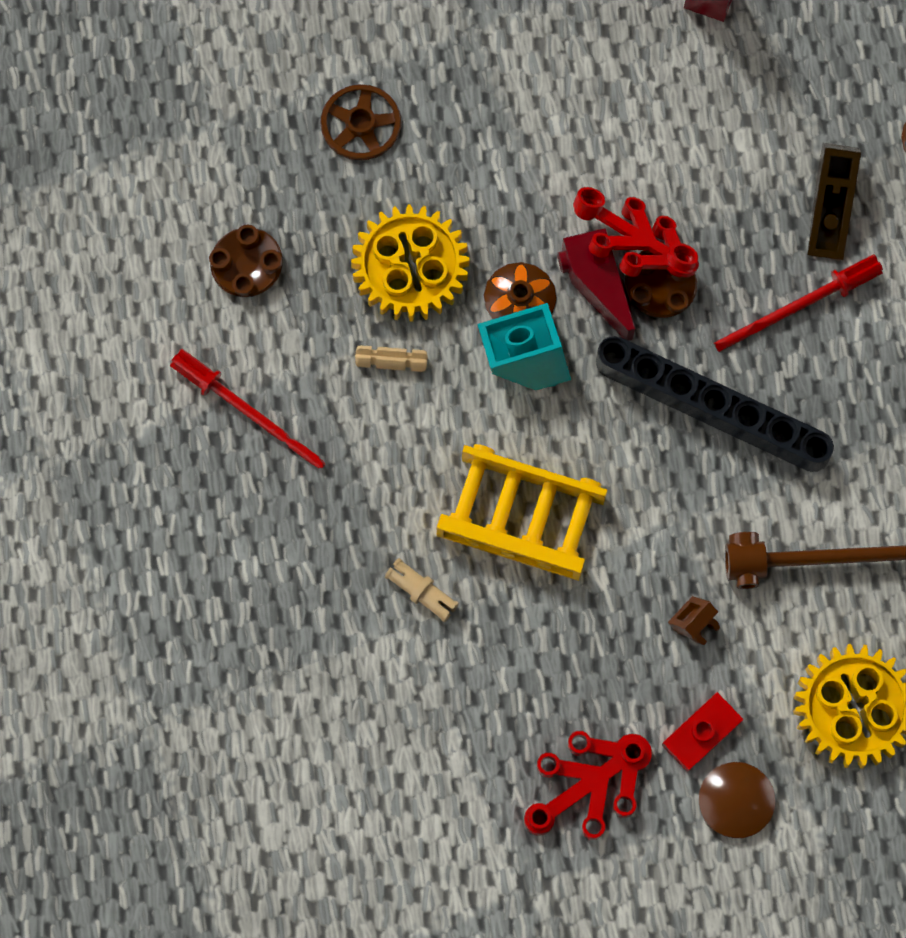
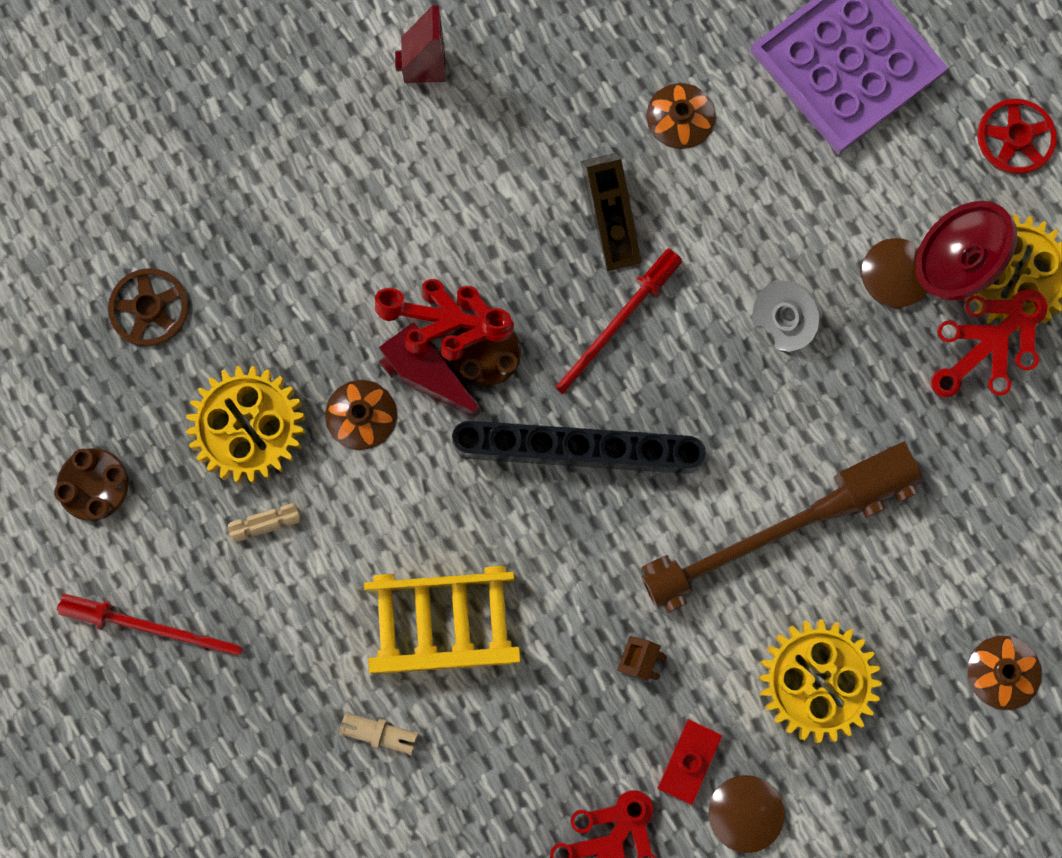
camera: 20 degrees left, 5 degrees up
teal slope [477,303,571,391] -> none

